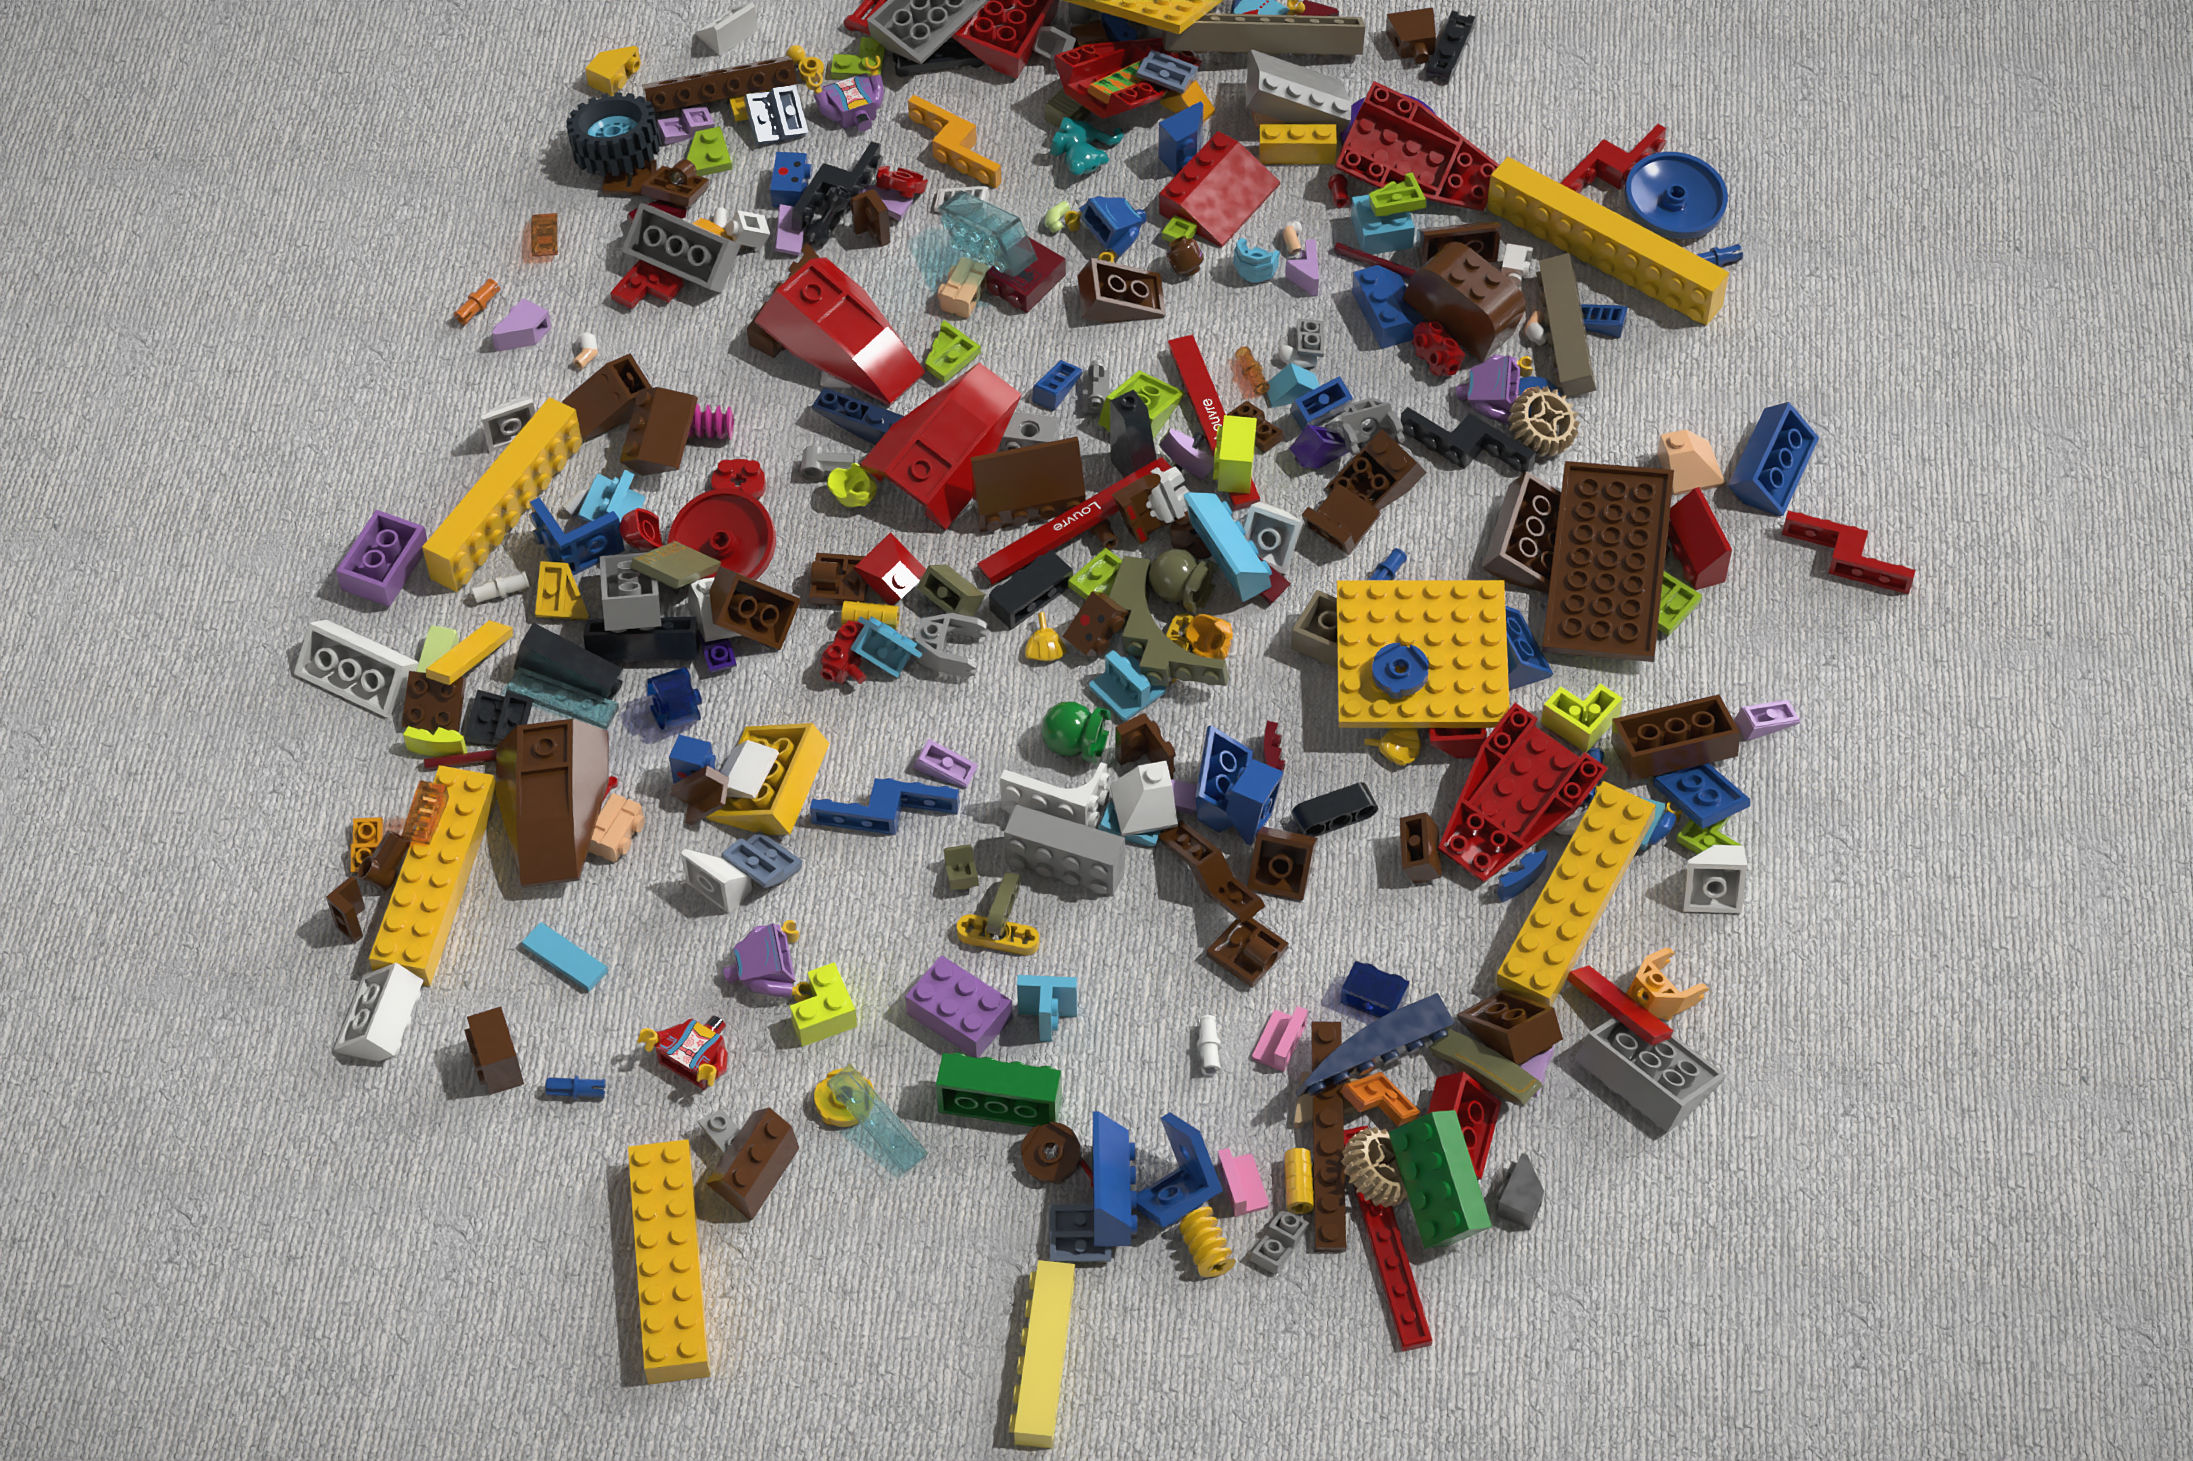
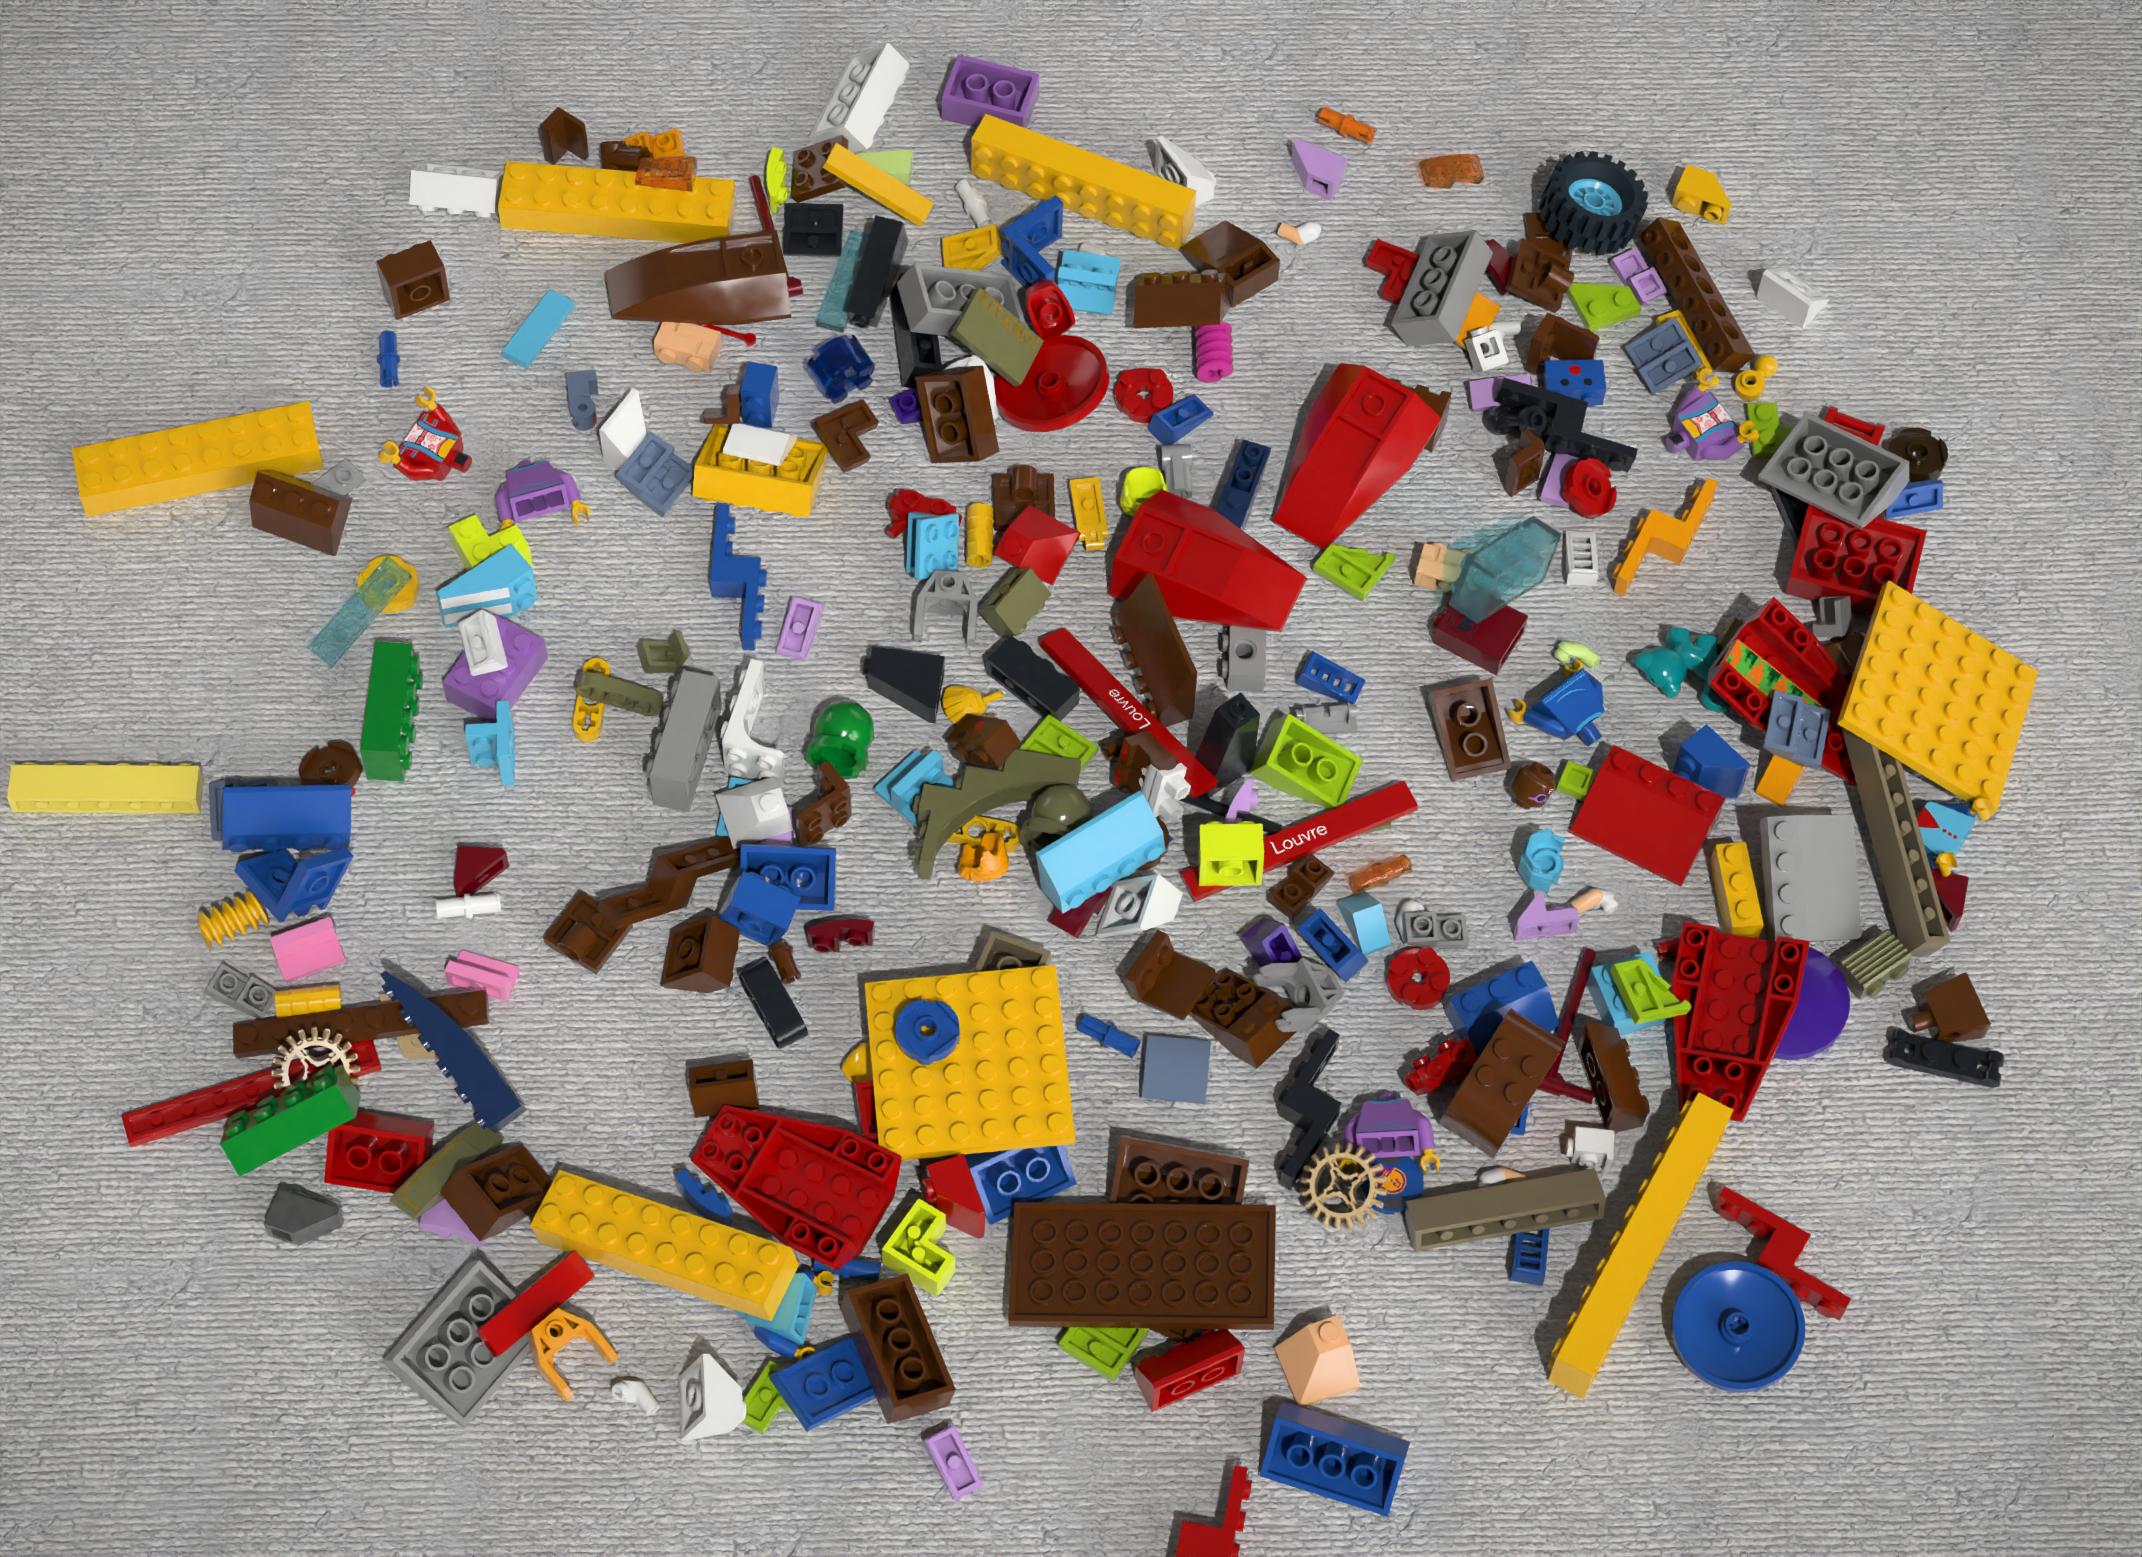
camera: 80 degrees right, 5 degrees up
clear blue brick [1340,960,1410,1018] -> none
orange tile [1340,1072,1420,1126] -> none
blue pin [1696,244,1743,267] -> none
none -> medium azure slope [436,544,538,628]
none -> dark red slope [453,846,509,898]
none -> white slope [458,610,508,676]
none -> sand blue leg [566,370,599,431]
none -> white arm [611,1380,660,1416]
none -> reddish brown pin [769,942,801,984]
none -> reddish brown plate [813,399,879,473]
none -> black slope [863,646,945,724]
none -> red slope [922,1154,985,1239]
none -> yellow hinge [1069,477,1109,551]
none -> sand blue slope [1141,1035,1211,1104]
none -> blue slope [1148,394,1214,445]
none -> red plate [1386,947,1450,1010]
none -> reddish brown bracket [1525,312,1600,375]
none -> olive brick [1837,929,1912,1000]

